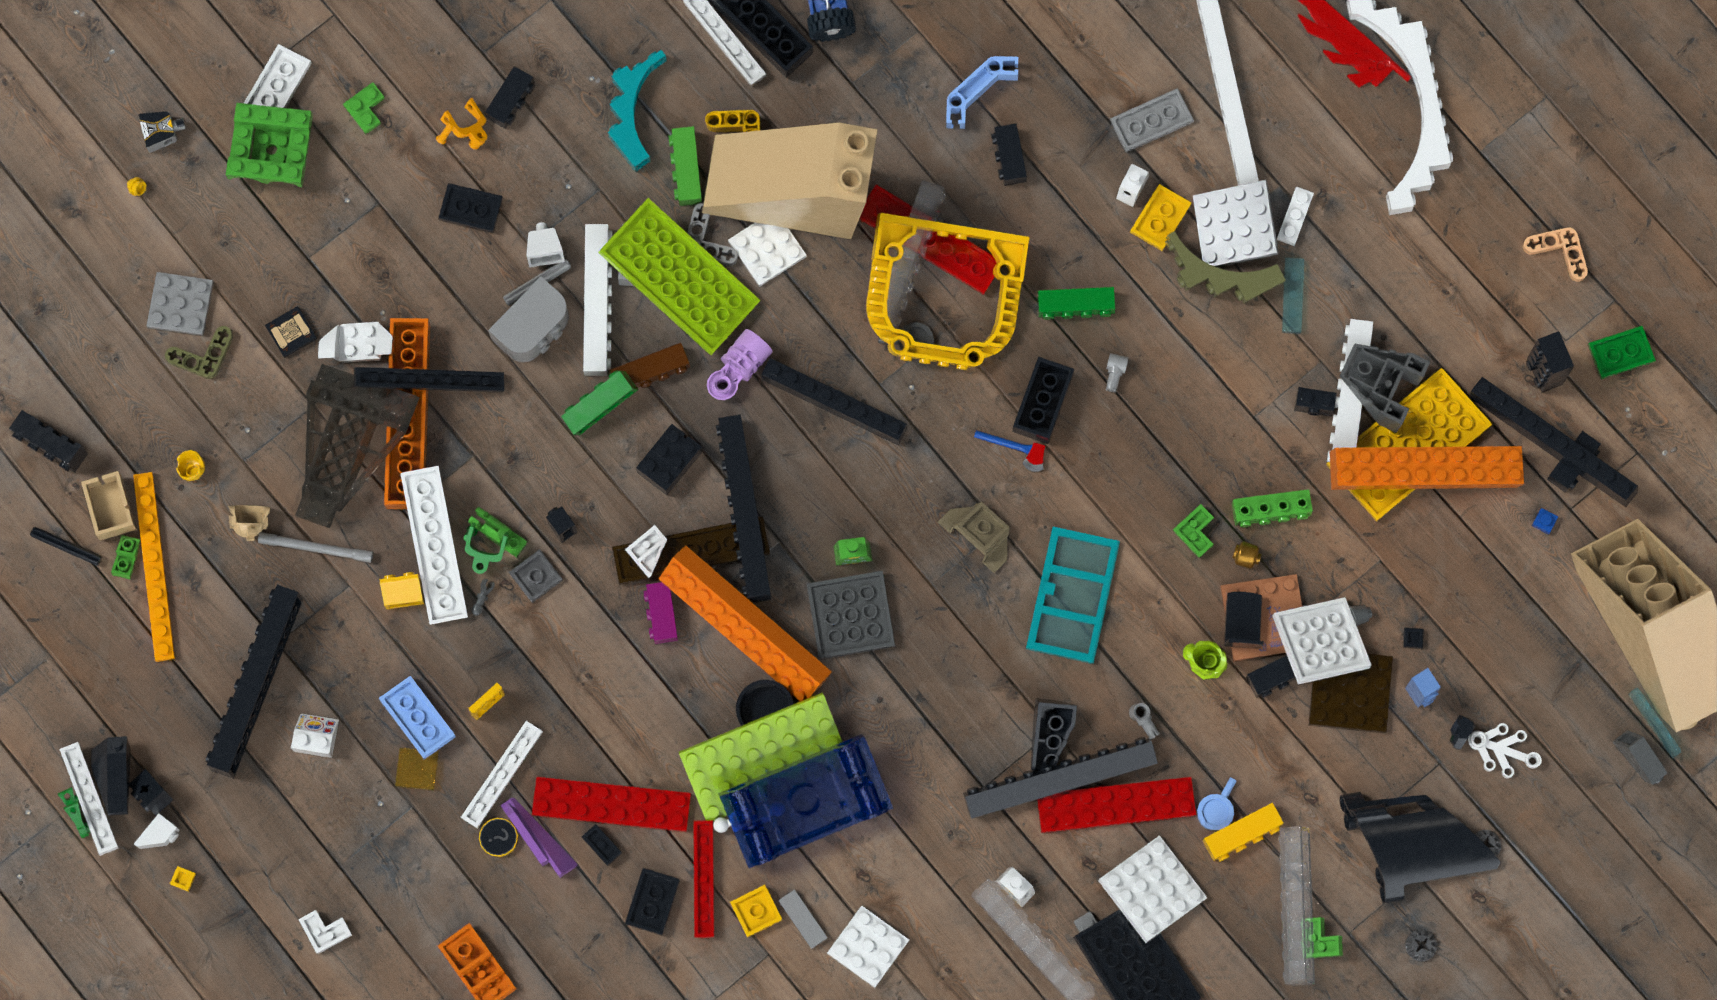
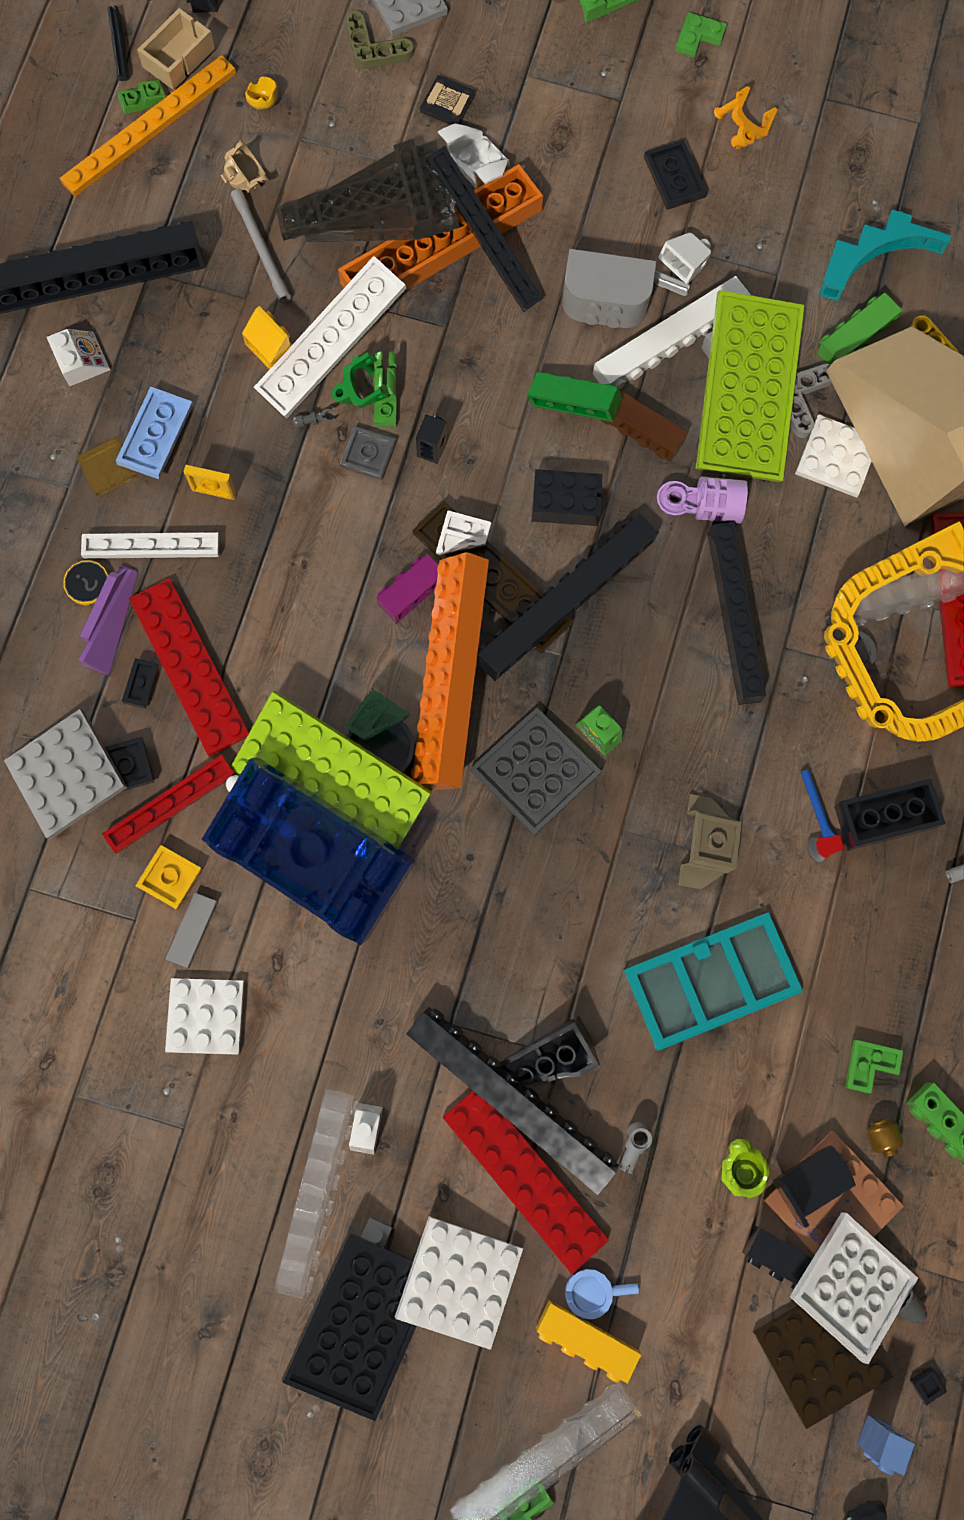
camera: 50 degrees right, 0 degrees up
black brick [485,66,535,129] -> none
none -> light grey plate [4,709,128,839]
none -> clear green wing [345,688,410,741]

